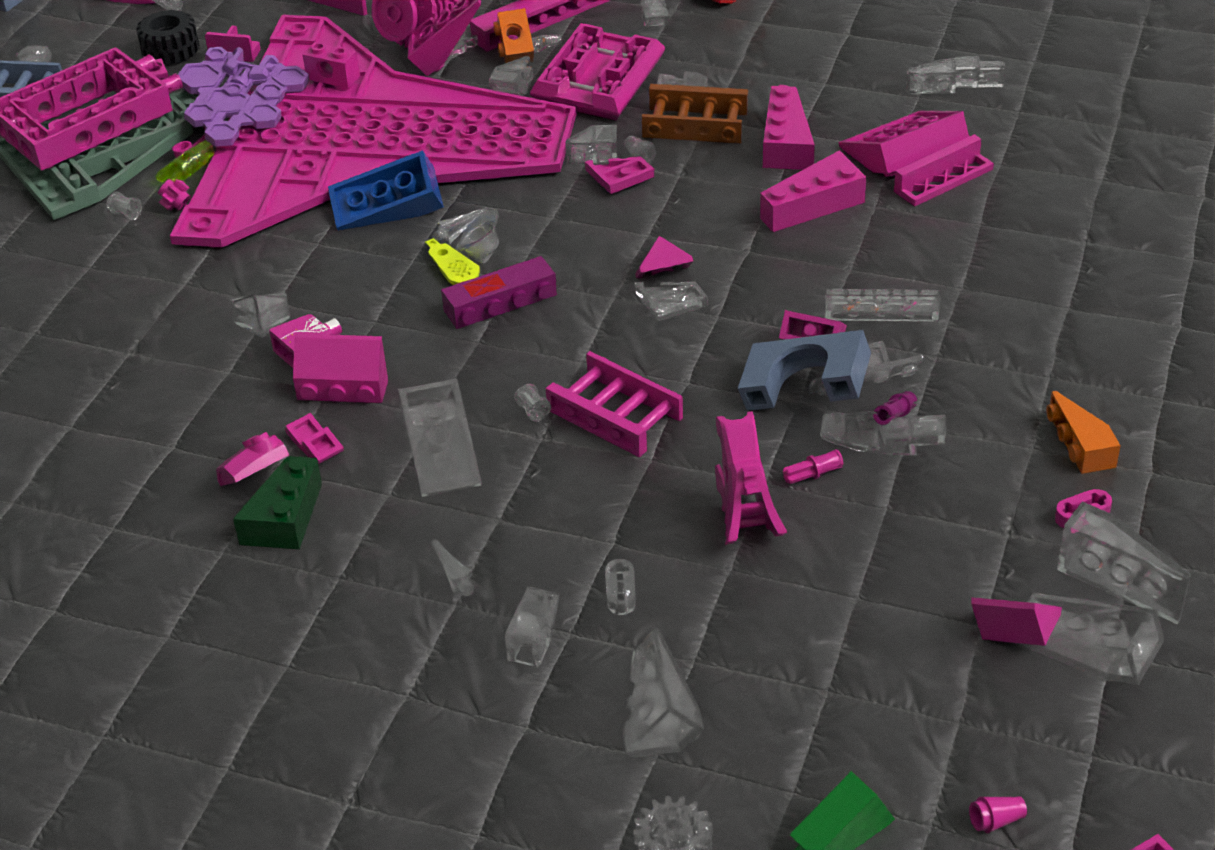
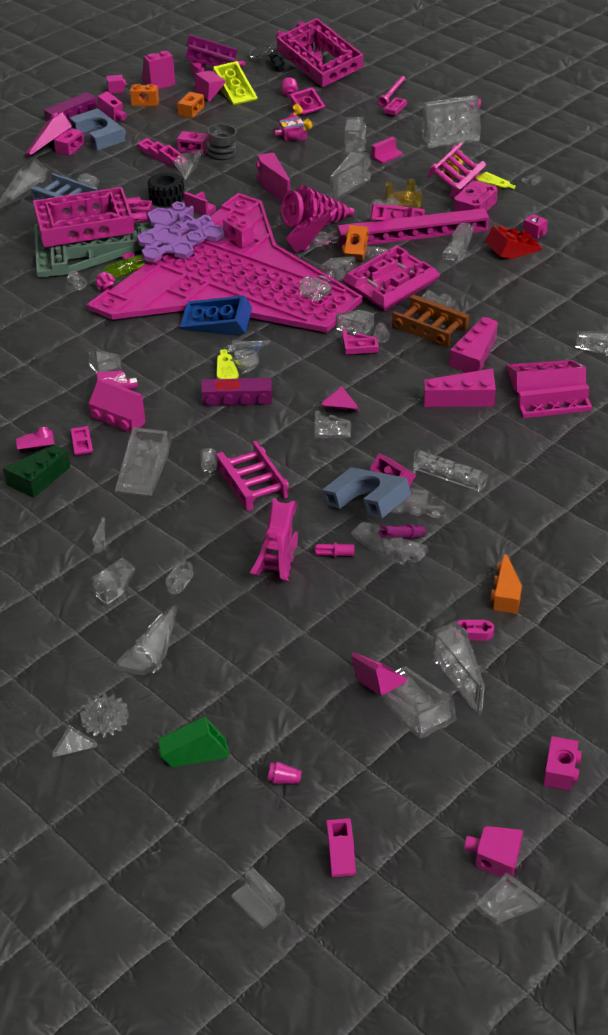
camera: 25 degrees right, 0 degrees up
none -> clear plate [299,275,331,301]

